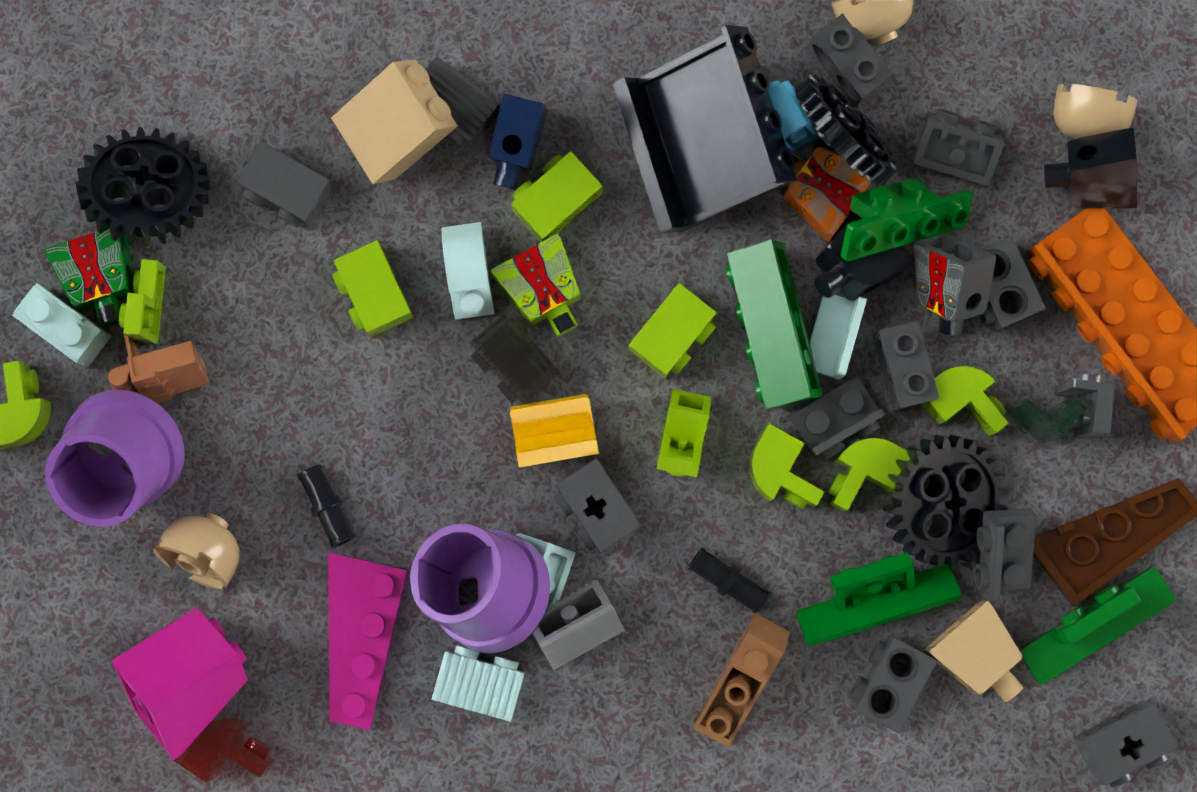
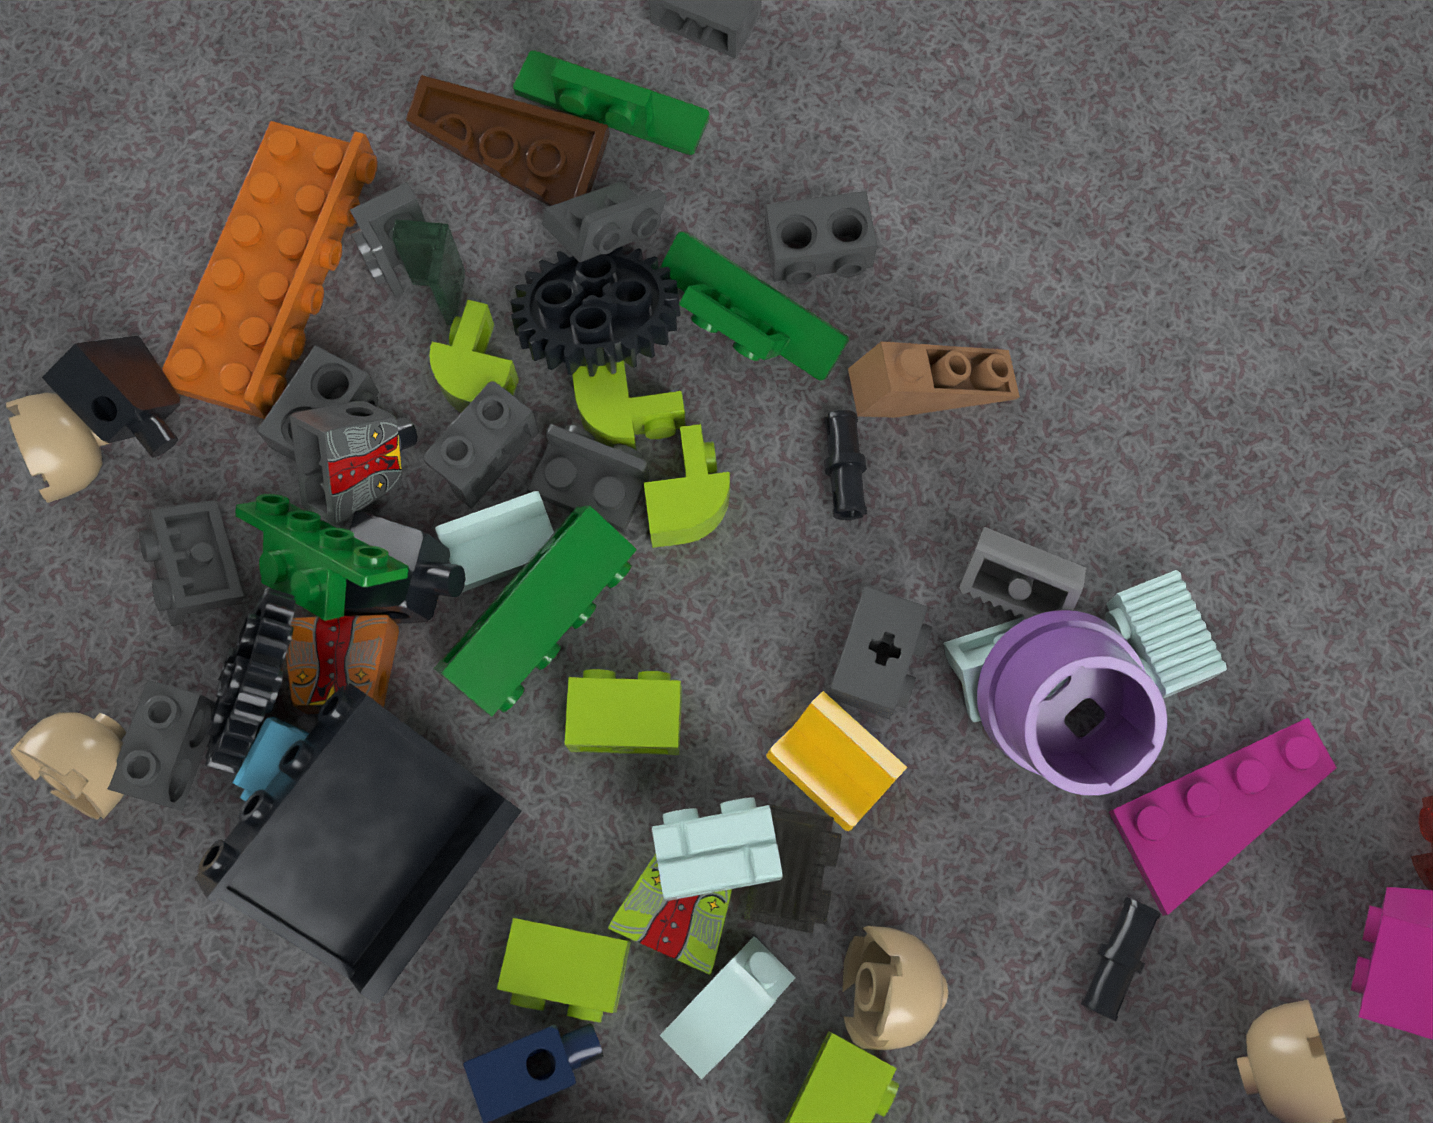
camera: 125 degrees left, 10 degrees down
lime brick [657,389,712,477] -> none
tan torso [923,600,1023,702] -> none
none -> light aqua brick [652,798,783,901]
none -> tan cylinder [843,926,948,1050]

